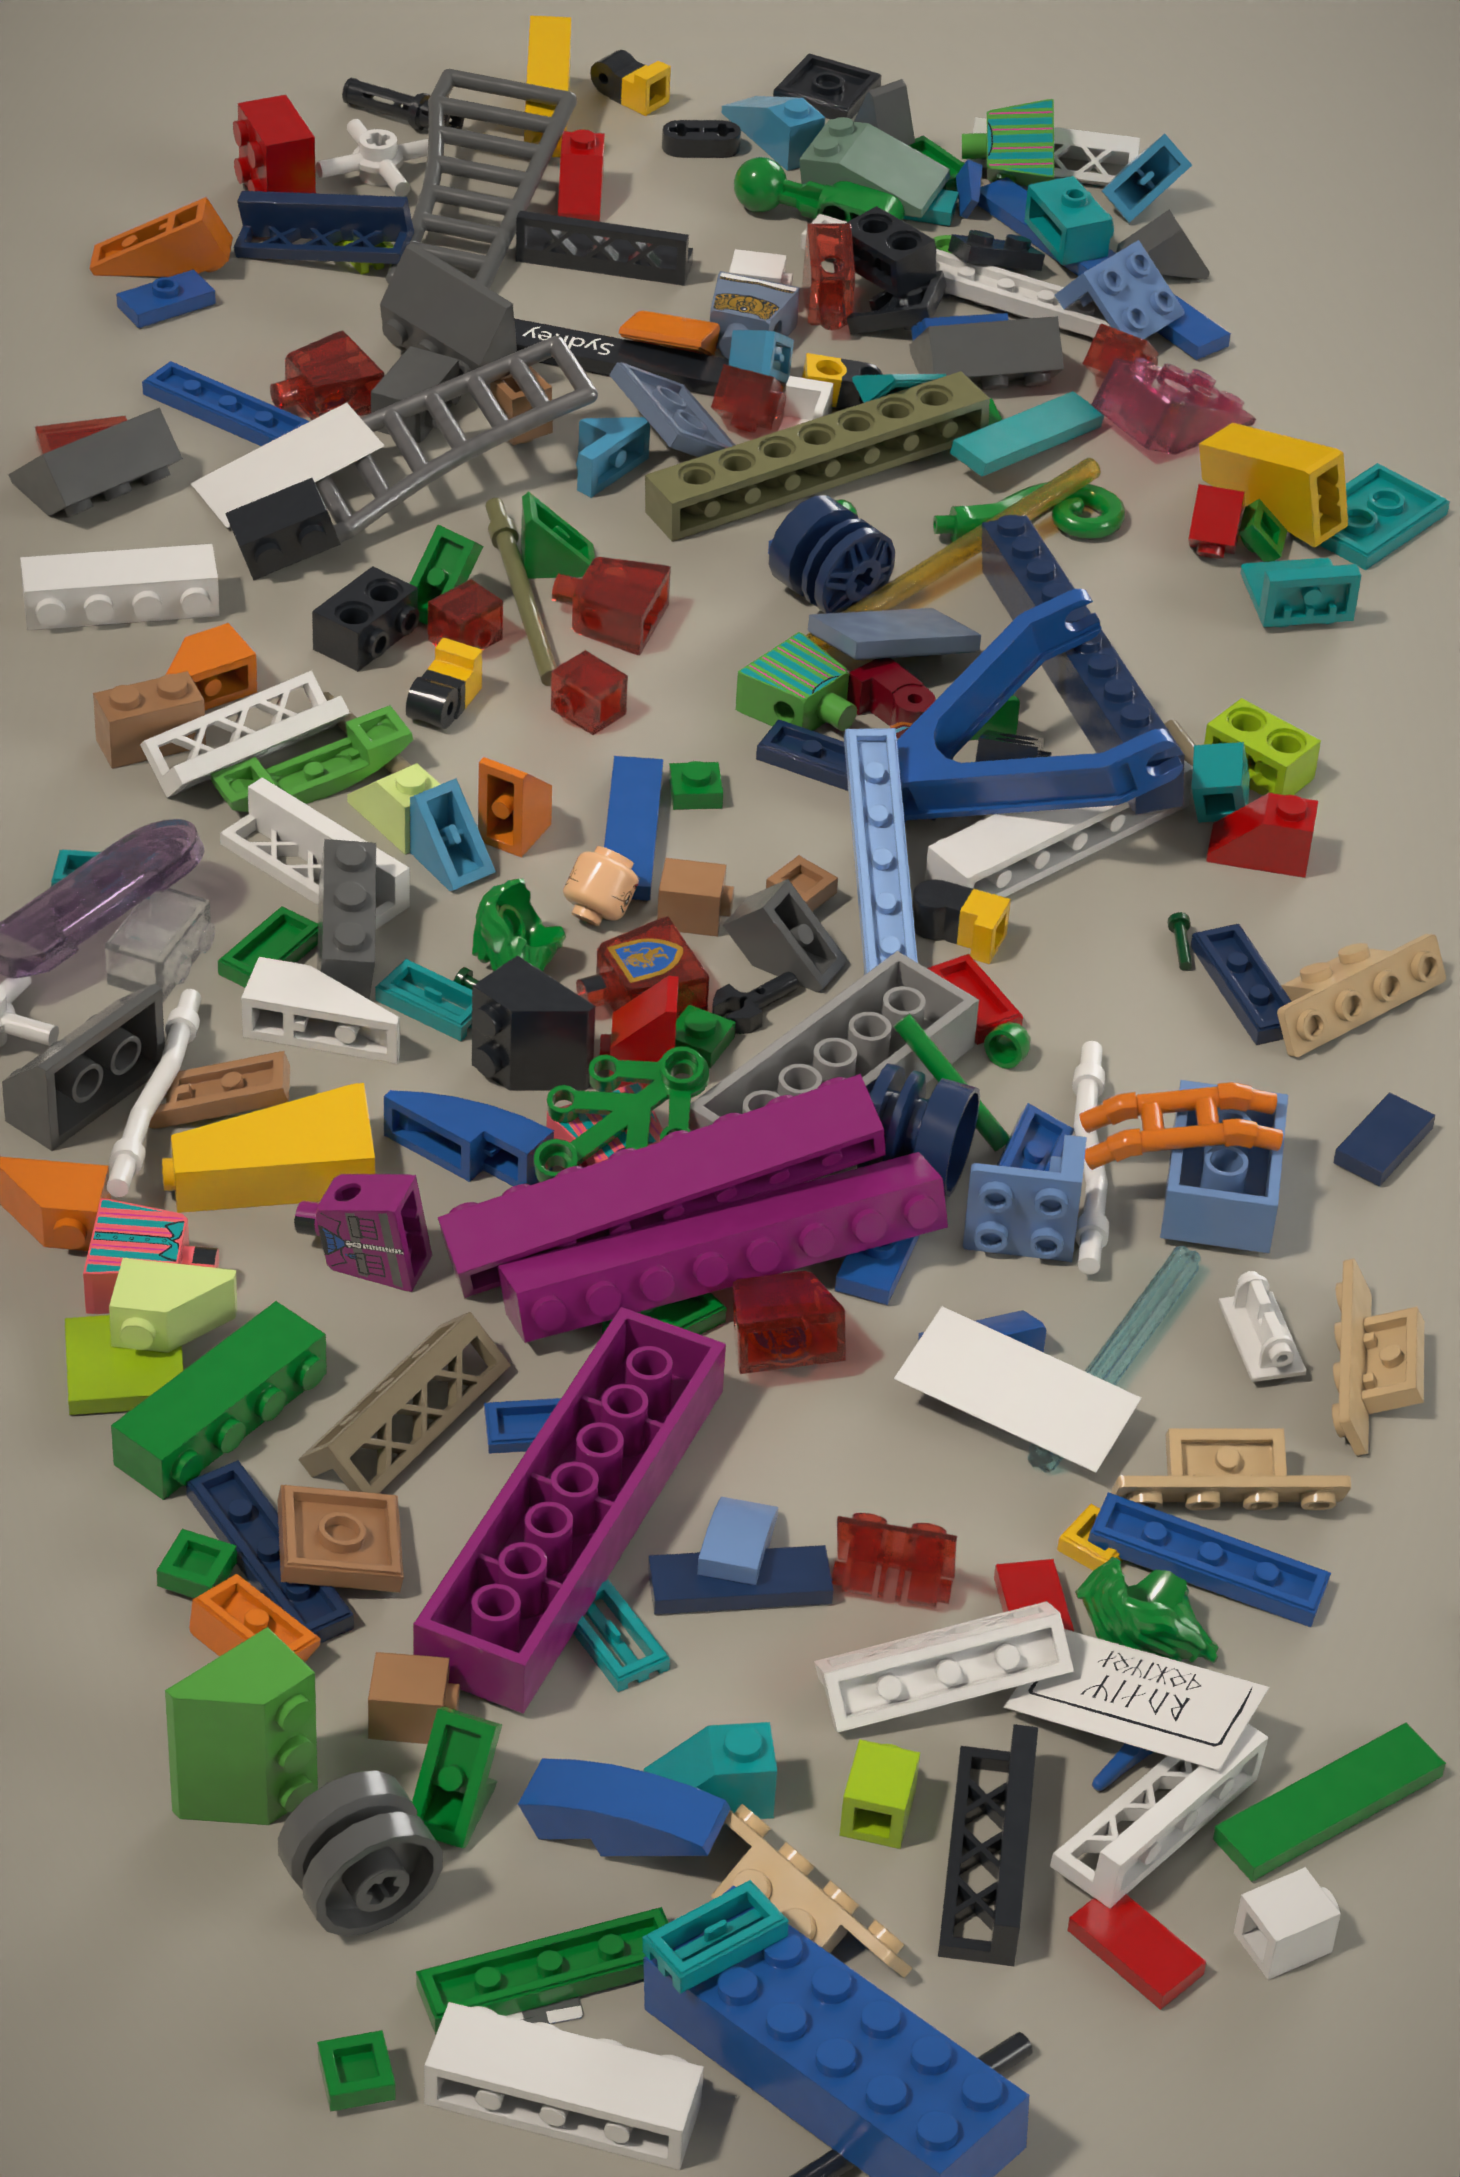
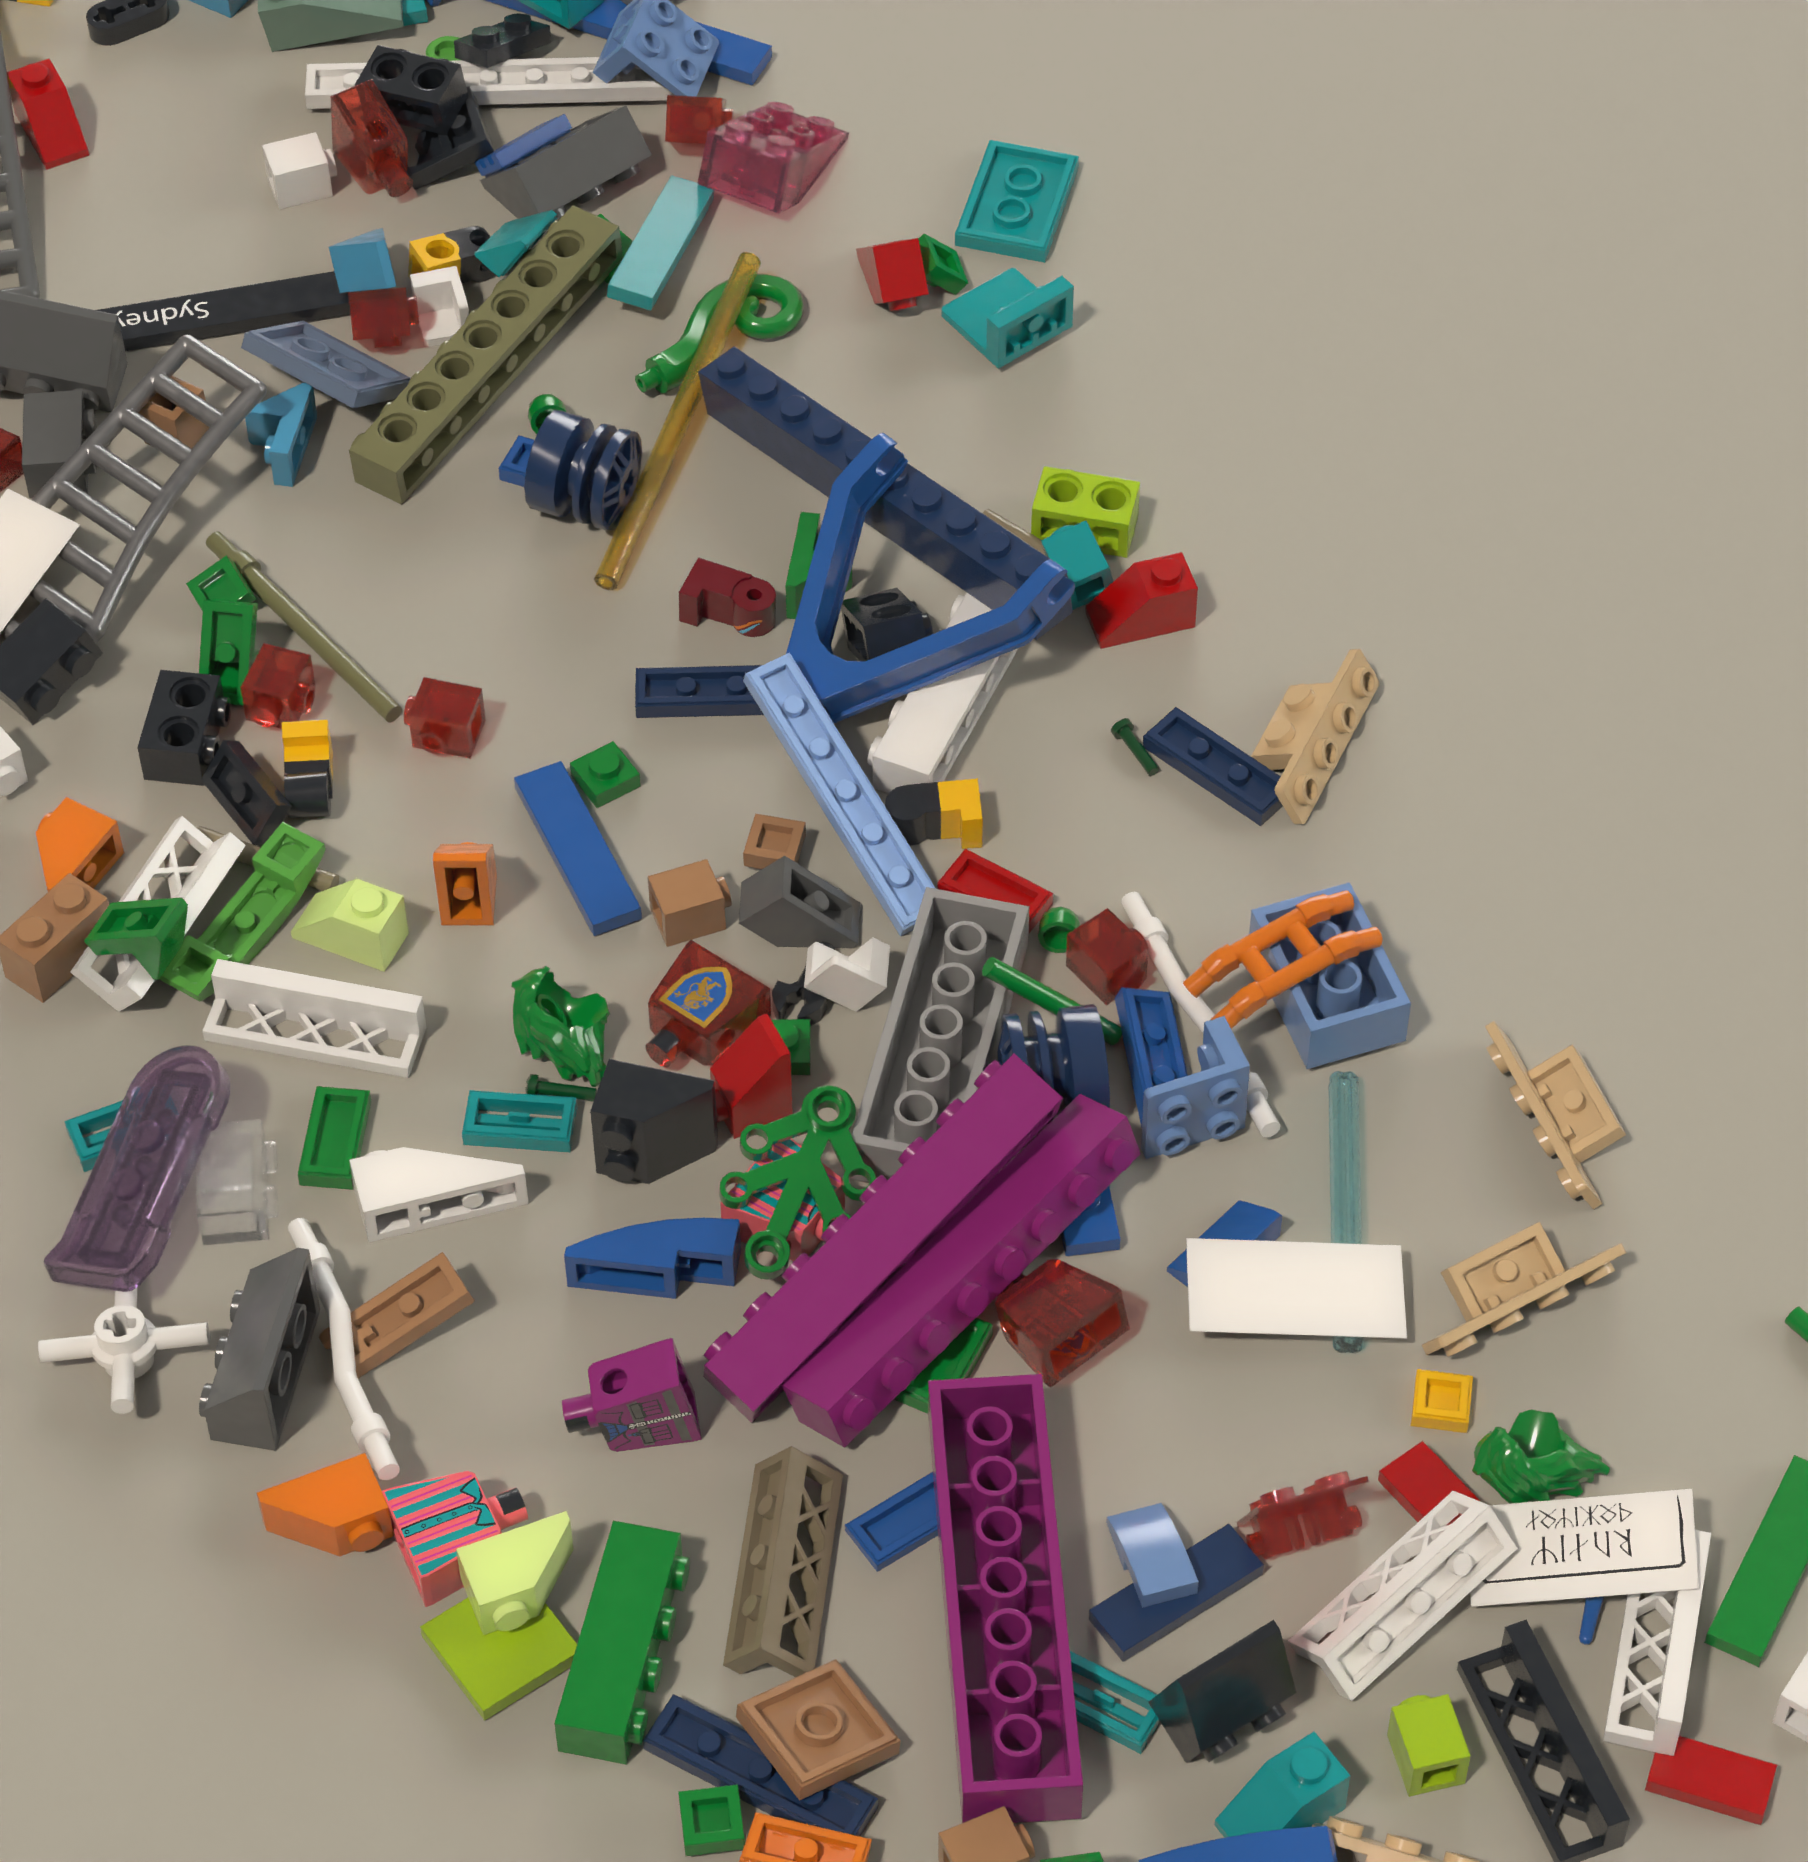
camera: 25 degrees left, 10 degrees up
yellow slope [162,1083,375,1213] -> none
dark grey brick [317,839,376,999] -> none
dark azure slope [410,778,496,891] -> none
black fence [516,210,693,286] -> none
green slope [521,491,597,579] -> none
clear red torso [552,557,671,656] -> none
light nougat head [563,846,639,926] -> none
orange slope [618,311,720,356] -> none
sand blue torso [710,271,800,359] -> none
green beam [734,157,905,222] -> none
bright green torso [735,632,857,731] -> none
sand blue tile [808,608,981,660] -> none
blue tile [1088,1492,1331,1627] -> none
yellow slope [1199,422,1348,548] -> none
white hinge [1218,1271,1306,1382] -> none
dark blue tile [1333,1092,1436,1186] -> none
none -> green slope [84,897,188,980]
none -> green plate [186,555,256,611]
none -> black plate [201,740,292,845]
none -> white panel [804,937,890,1012]
none -> clear red brick [1066,908,1149,1006]
none -> black slope [1148,1619,1297,1763]

